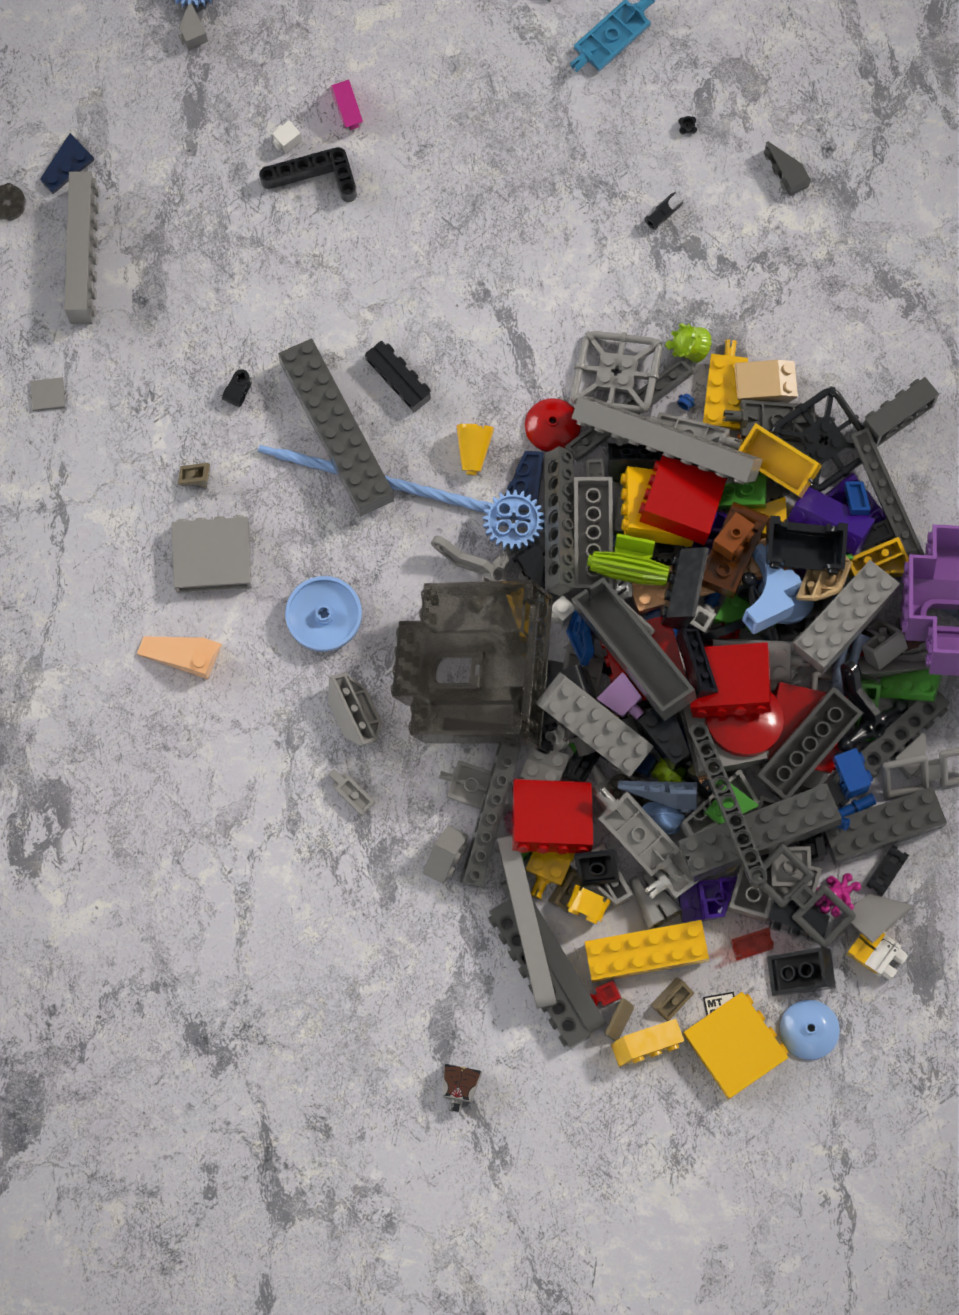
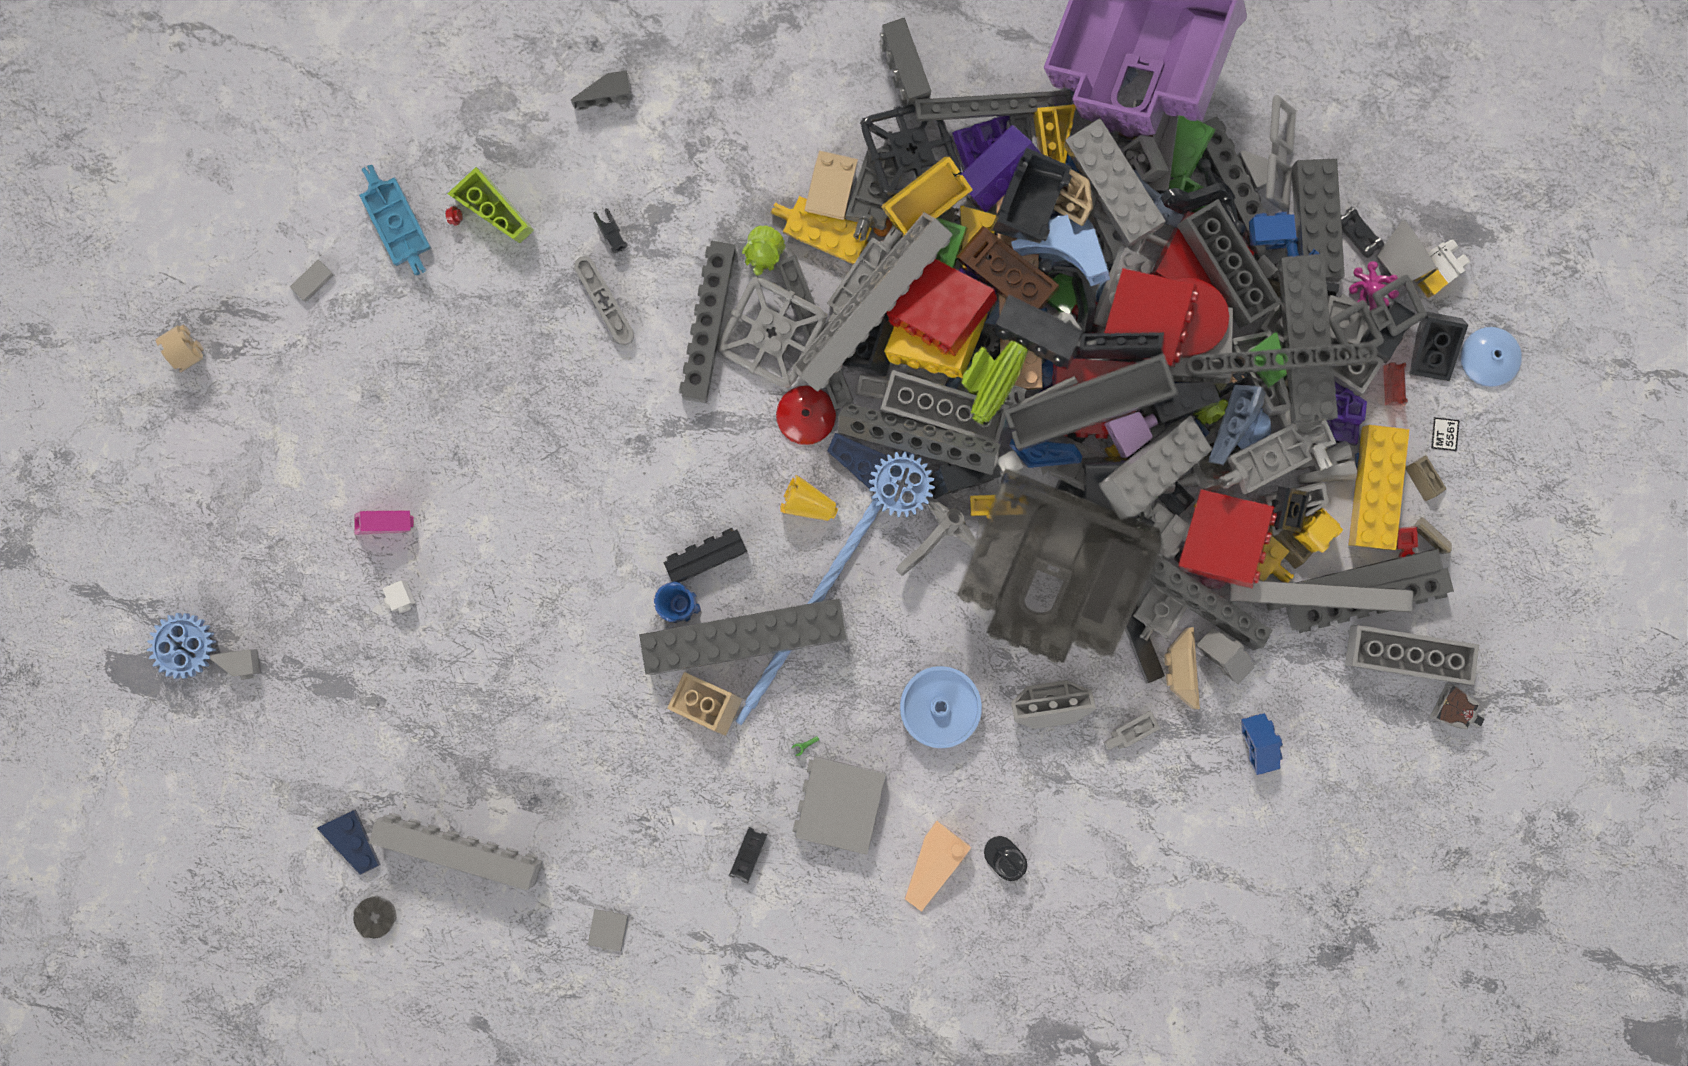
camera: 80 degrees left, 10 degrees up
dark tan slope [178,463,210,489] -> none
black piece [222,369,252,407] -> none
black beam [259,147,357,202] -> none
yellow wedge [611,1019,684,1067] -> none
blue plate [677,394,695,411] -> none
black plate [678,116,697,135] -> none
yellow brick [683,992,789,1100] -> none
dark orange brick [712,512,755,561] -> none
blue tile [843,481,871,515] -> none
none -> red plate [445,205,463,226]
none -> lime wedge [447,167,534,243]
none -> light grey piece [574,256,634,345]
none -> blue hair [654,582,701,624]
none -> tan slope [667,672,743,736]
none -> dark grey brick [679,240,736,404]
none -> black plate [729,827,768,884]
none -> bright green hand [791,736,819,756]
none -> black piece [984,836,1028,881]
none -> black slope [1117,601,1165,683]
none -> tan wedge [1164,627,1200,709]
none -> blue brick [1241,713,1283,775]
none -> light grey brick [1345,625,1479,685]

